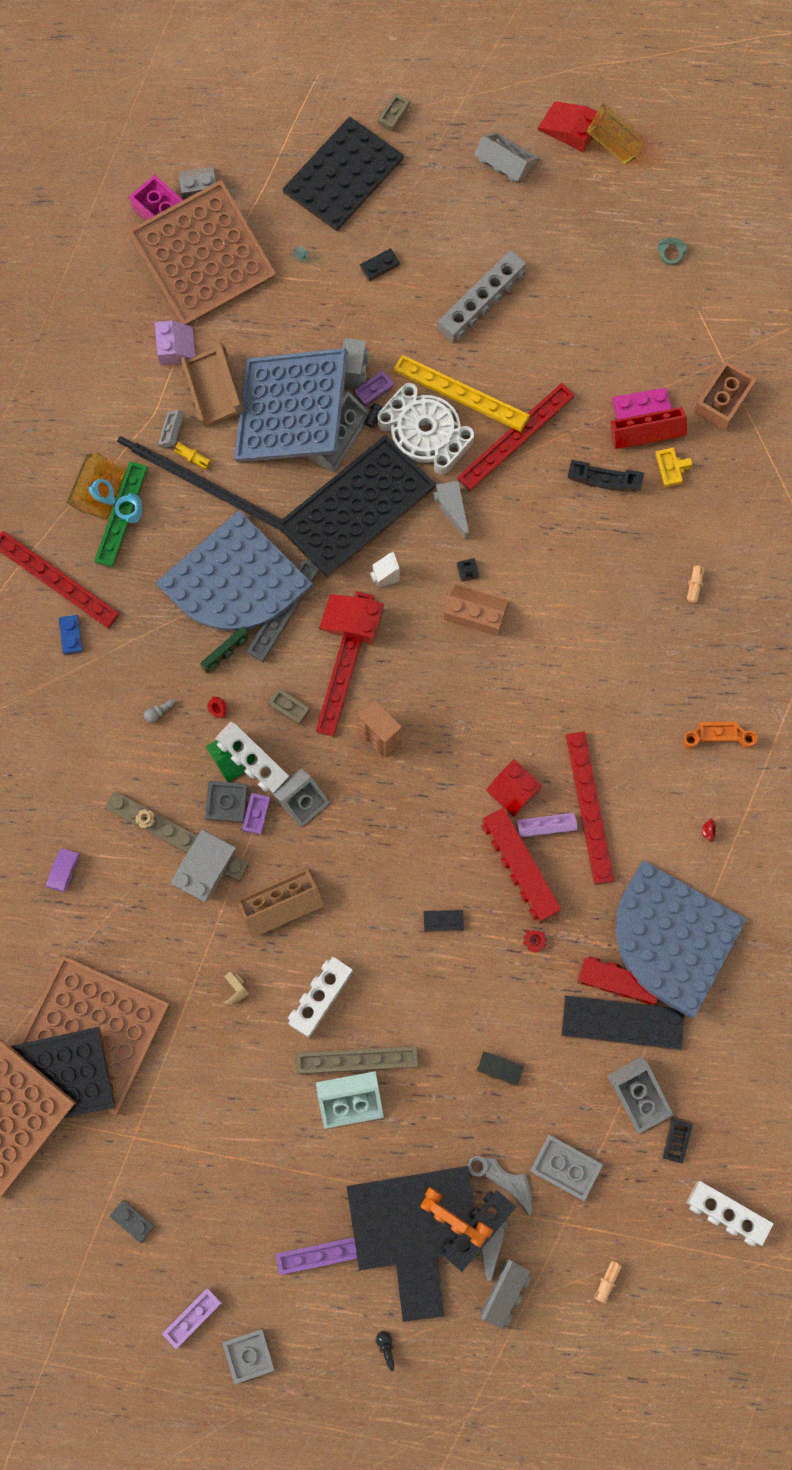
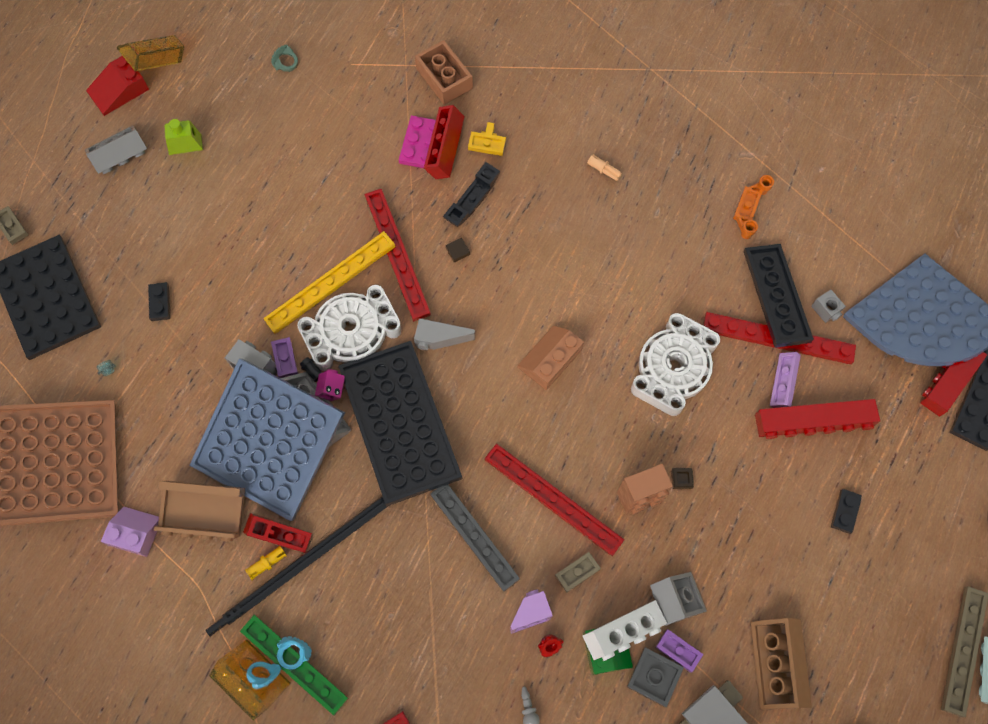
camera: 70 degrees left, 5 degrees down
sand blue plate [155,510,313,631] -> none
light grey plate [158,409,184,448] -> none
dark green plate [200,626,249,673] -> none
white brick [288,957,353,1038] -> none
red slope [319,594,384,645] -> none
white slope [370,552,400,588] -> none
light grey brick [437,250,526,343] -> none
black tile [456,558,479,582] -> none
red slope [486,759,542,817] -> none
red animal [523,930,547,953] -> none
red animal [702,818,716,842] -> none
none -> lime torso [164,119,203,155]
none -> red slope [243,513,312,553]
none -> dark pink brick [315,369,345,401]
none -> dark brown tile [445,238,470,262]
none -> lavender slope [510,589,553,634]
none -> white piece [631,313,720,416]
none -> dark brown tile [671,468,694,489]
none -> black plate [744,244,814,348]
none -> light grey brick [811,290,846,323]

